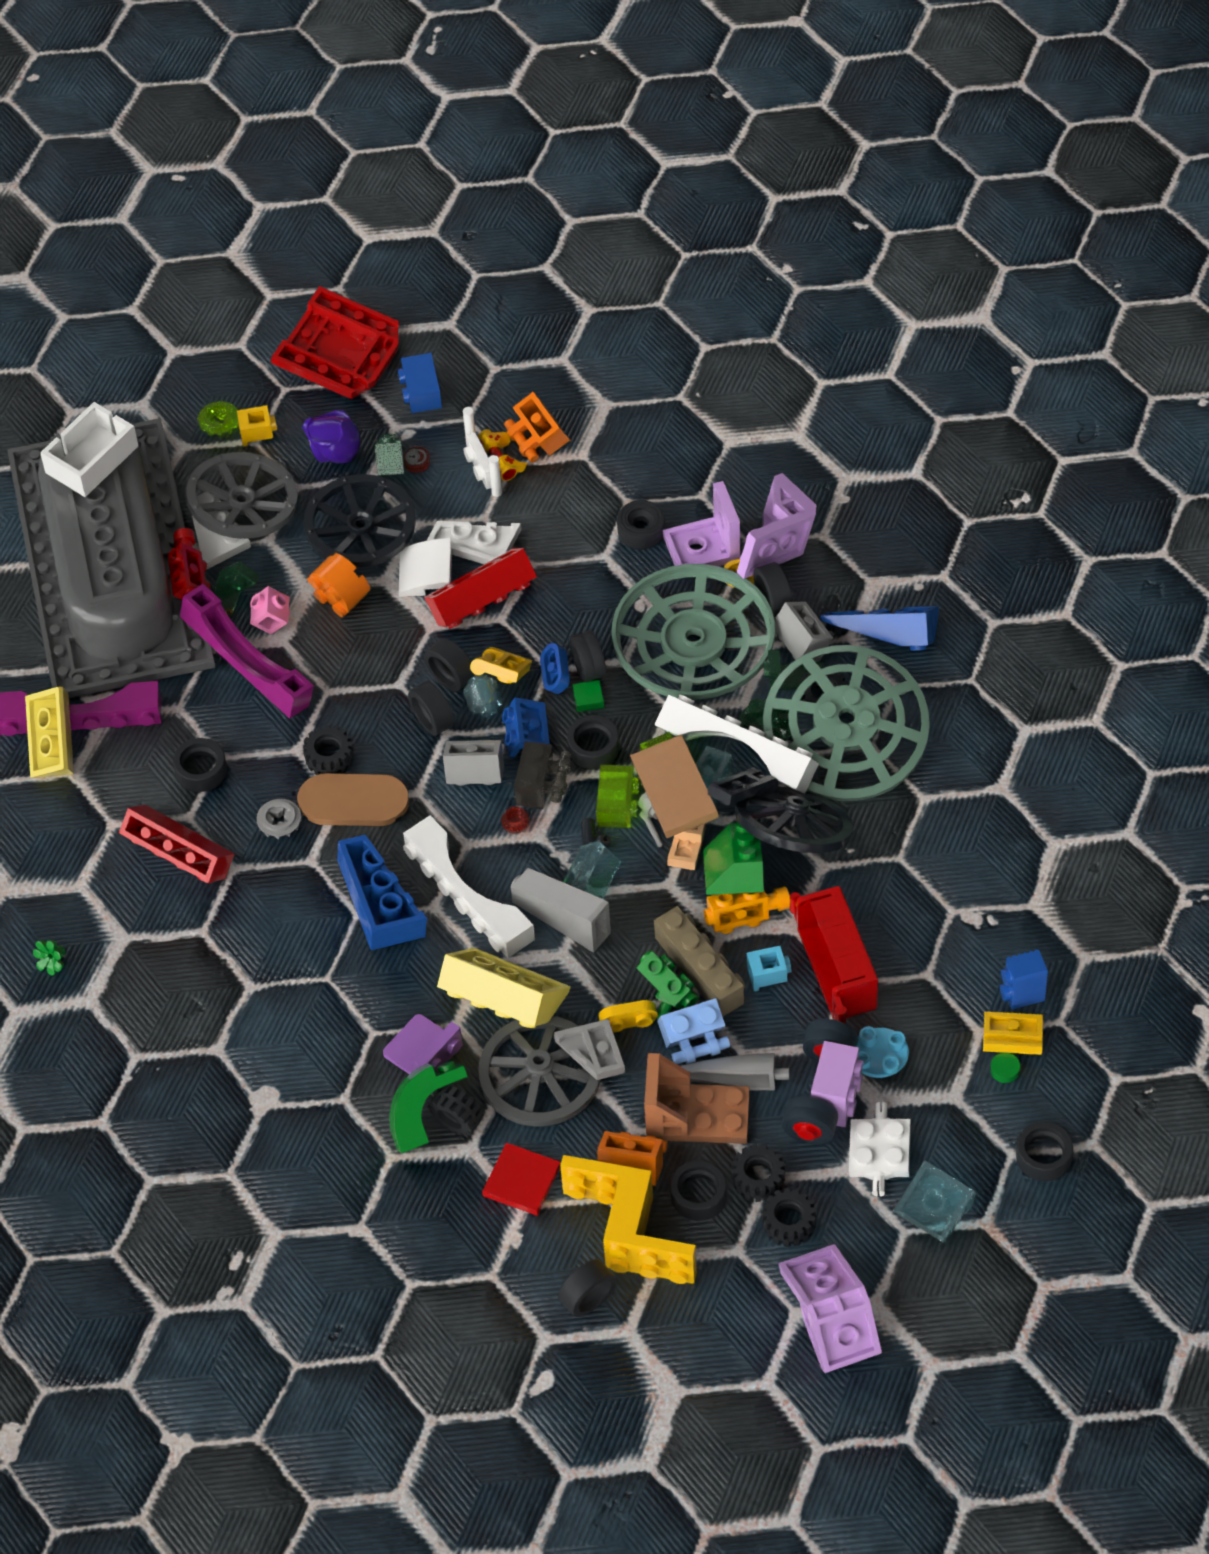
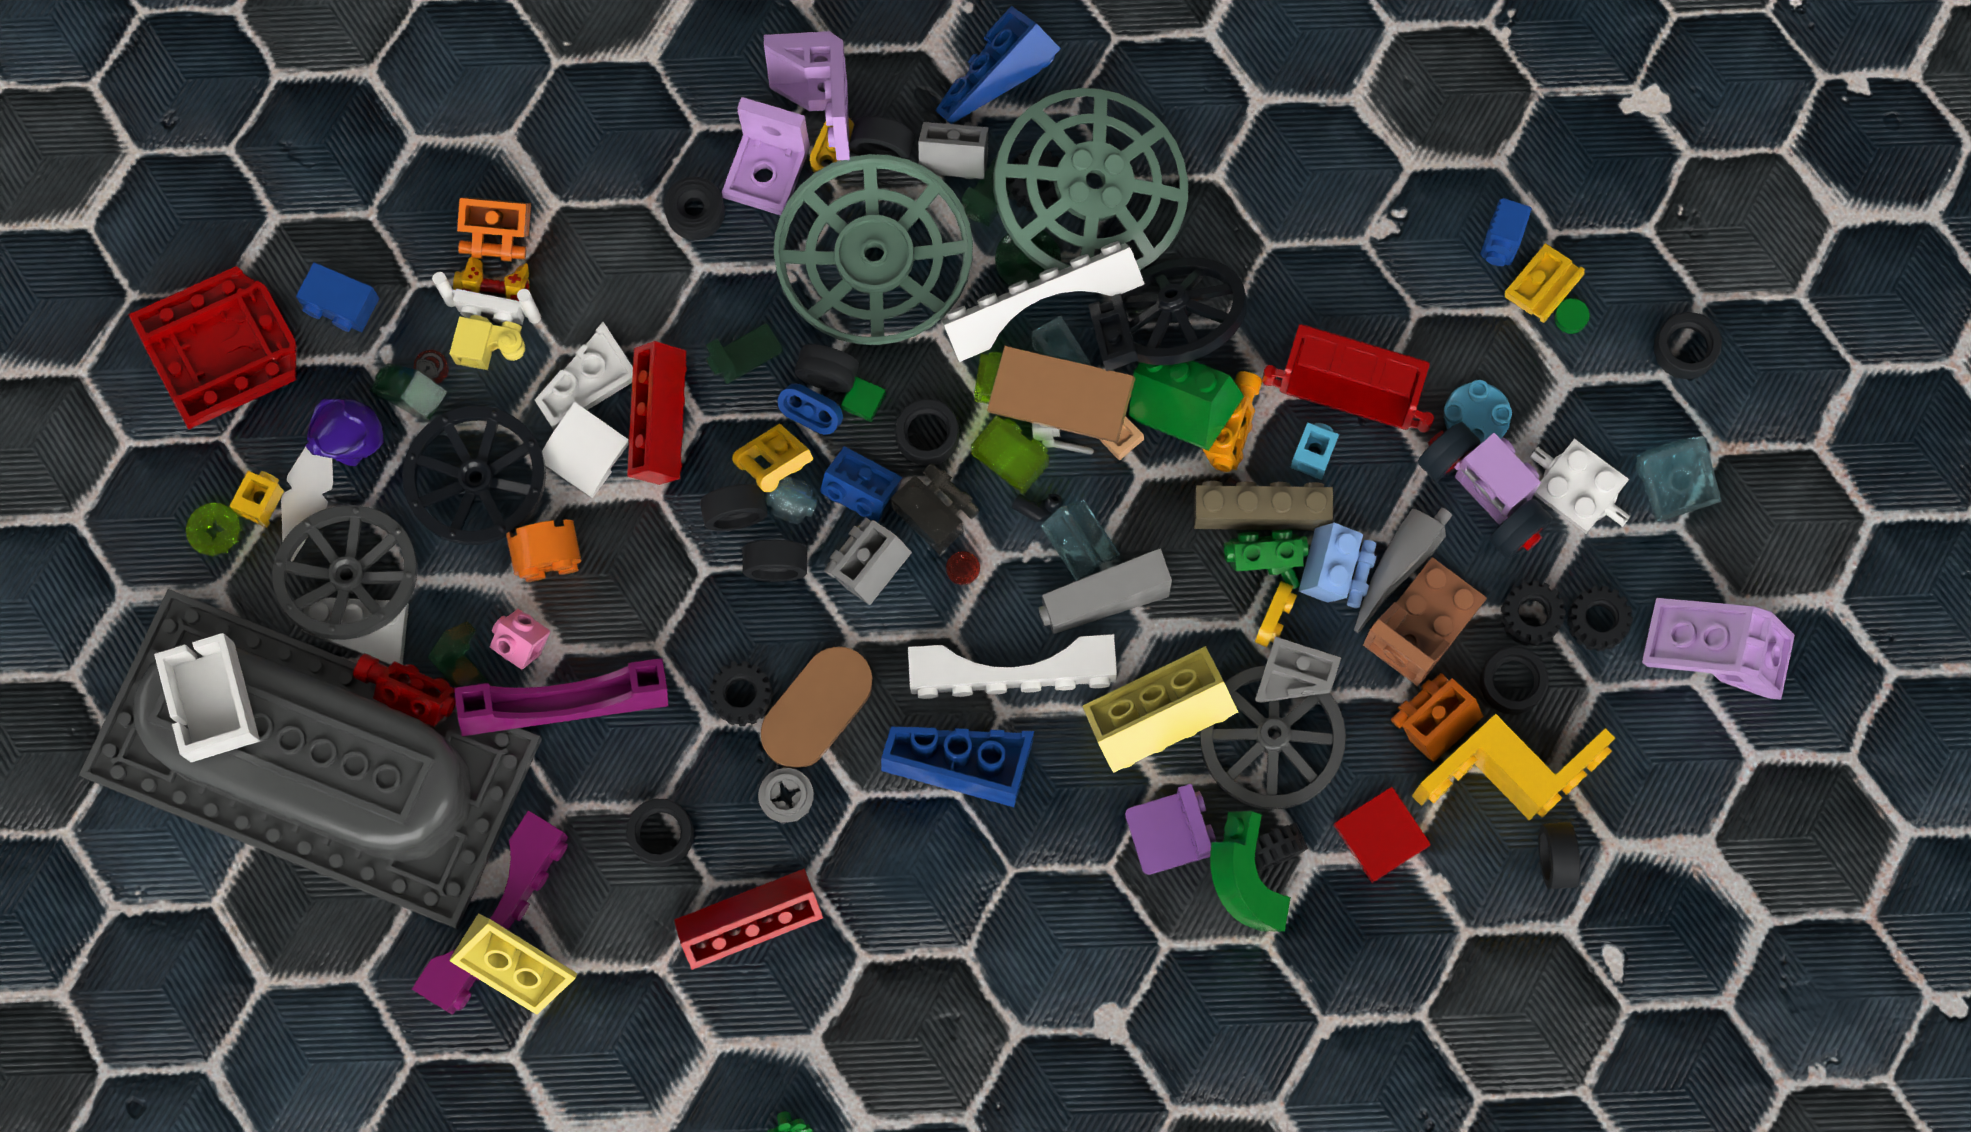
camera: 55 degrees left, 20 degrees up
none -> white sticker [281,447,333,562]
none -> light yellow brick [449,315,525,370]
none -> clear green bracket [705,324,783,385]

